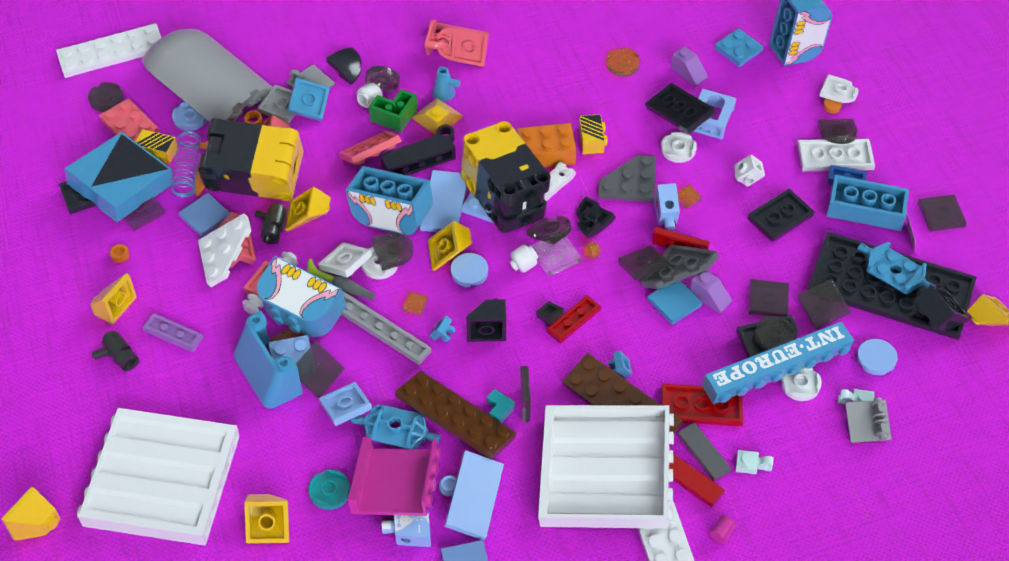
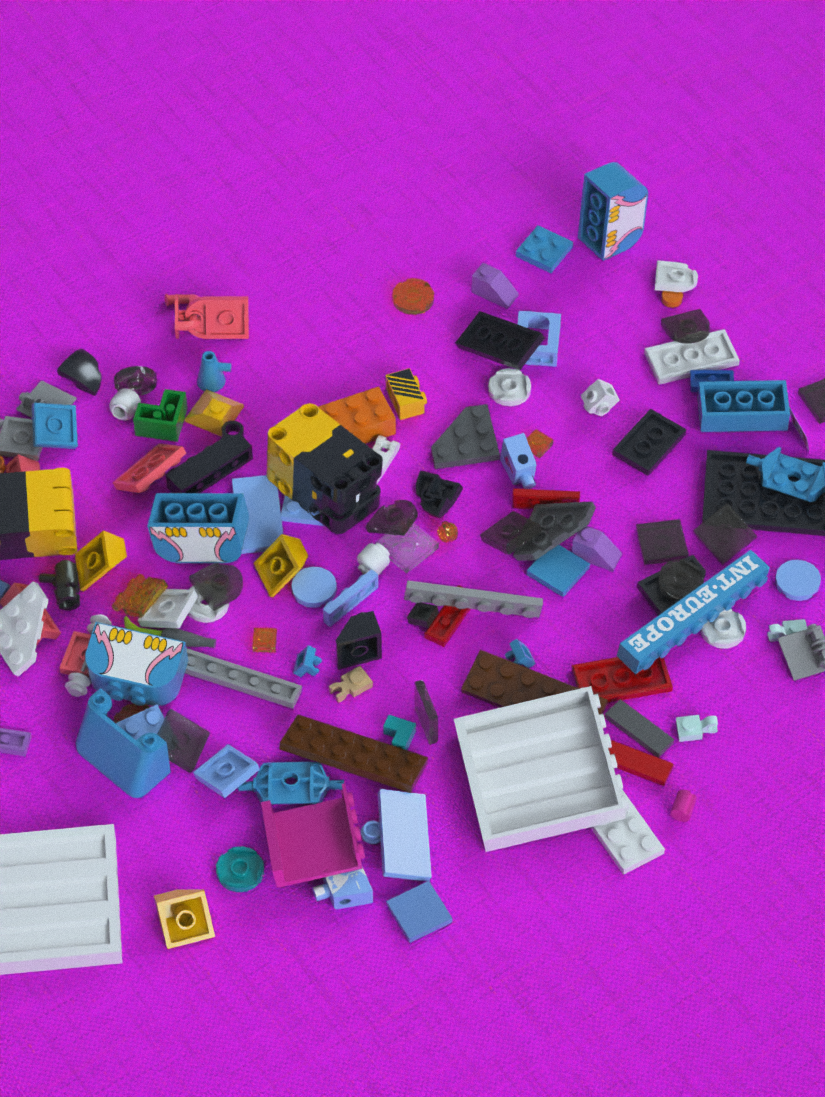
camera: 15 degrees left, 0 degrees up
none -> clear yellow plate [112,574,168,618]
none -> light blue plate [323,569,378,627]
none -> tan plate [329,666,373,703]
none -> light grey plate [404,580,543,618]

